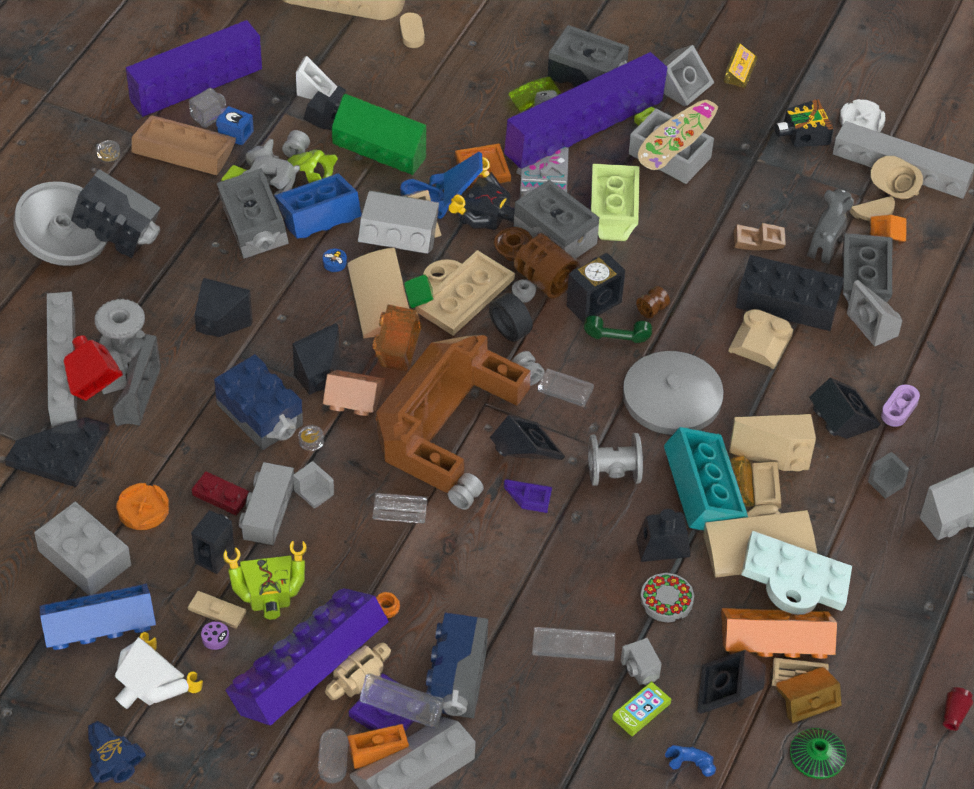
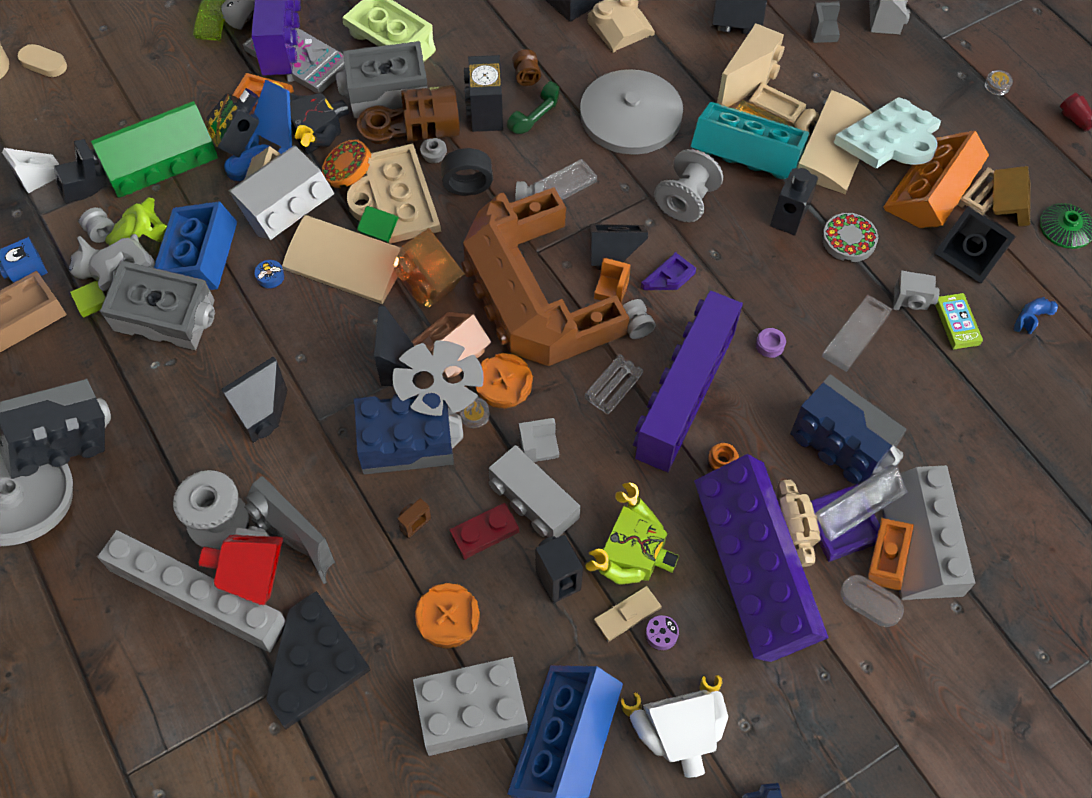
camera: 55 degrees left, 10 degrees up
none -> black torso [204,89,259,158]
none -> tile [322,140,371,188]
none -> light grey piece [393,340,484,416]
none -> reddish brown plate [397,498,431,539]
none -> orange tile [475,353,533,409]
none -> orange panel [594,258,631,304]
none -> dark purple brick [633,290,743,473]
none -> medium lavender tile [756,328,786,358]
none -> clear tile [985,70,1013,95]

